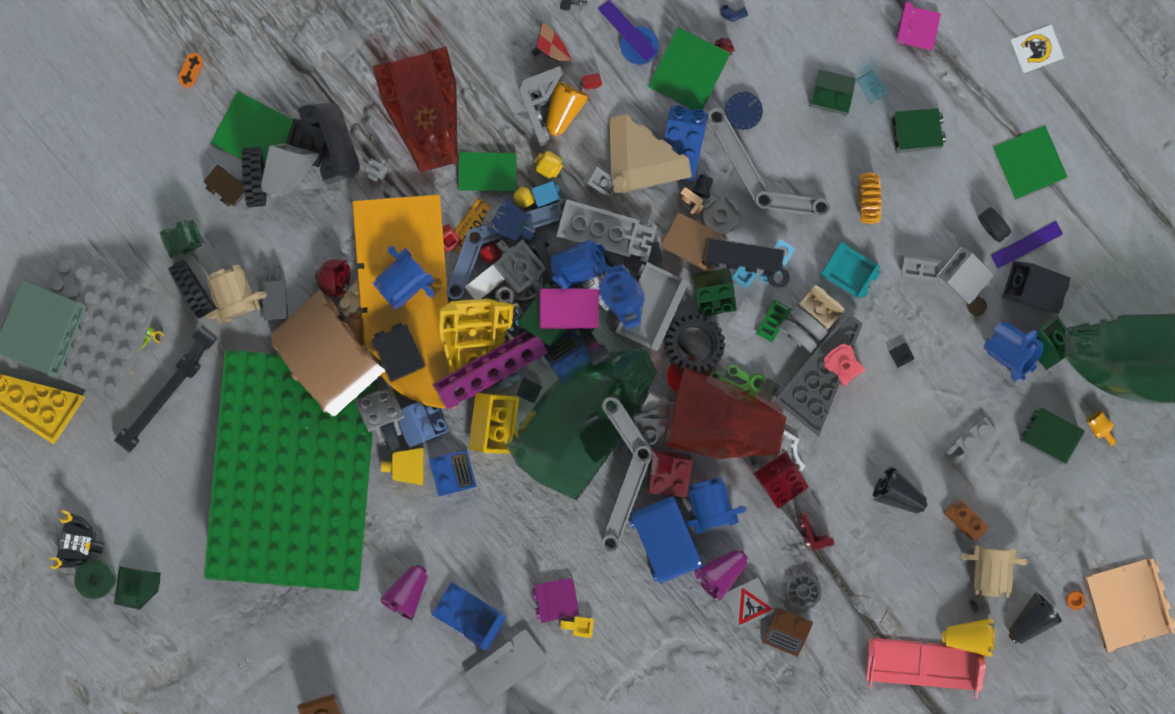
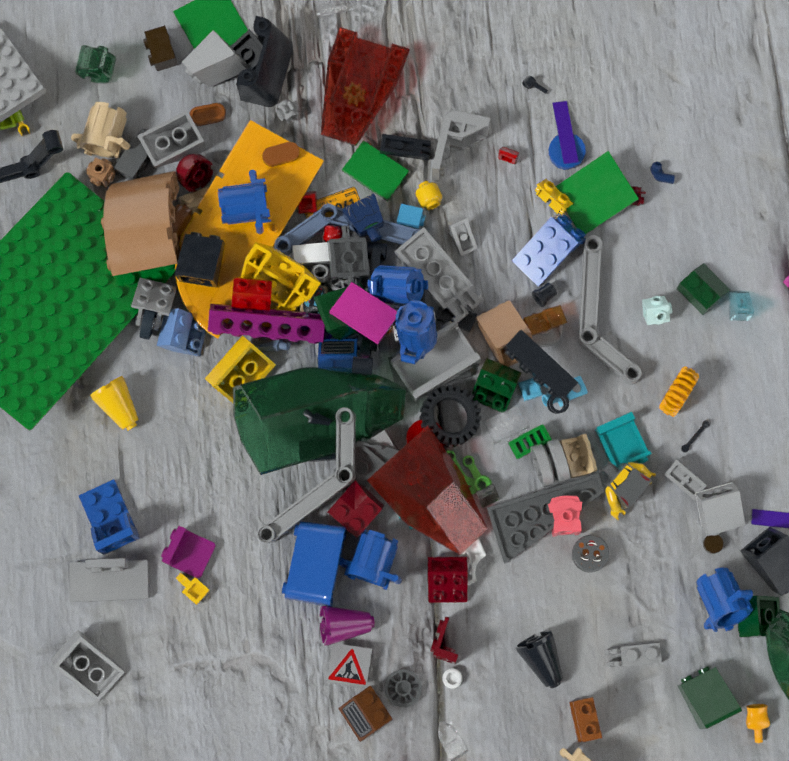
camera: 40 degrees right, 10 degrees down
black tyre [168,259,214,319] -> none
black tyre [242,147,267,208] -> none
magenta cone [380,565,428,620] -> none
yellow torso [381,448,424,485] -> none
blue slope [429,450,477,497] -> none
yellow piece [513,186,534,208] -> none
black tile [516,378,542,404] -> none
shield [531,22,572,62] -> none
light orange cone [545,81,589,136] -> none
tan slope [610,114,692,193] -> none
light nougat bracket [680,187,704,217] -> none
dark blue tile [725,92,763,130] -> none
black tile [888,342,915,368] -> none
dark green slope [891,108,946,154] -> none
black tyre [978,207,1011,243] -> none
none -> medium nougat brick [87,157,116,188]
none -> yellow cone [90,376,139,431]
none -> light grey slope [137,110,207,168]
none -> dark orange tile [189,103,226,126]
none -> red bracket [231,278,272,311]
none -> dark orange tile [262,142,300,167]
none -> black hinge [380,134,431,160]
none -> white tile [442,668,462,689]
none -> clear orange slope [523,305,567,336]
none -> yellow hinge [534,179,573,215]
none -> dark grey head [572,535,609,573]
none -> torso [602,462,656,520]
none -> light aqua brick [642,296,672,325]
none -> black hinge [681,420,710,453]

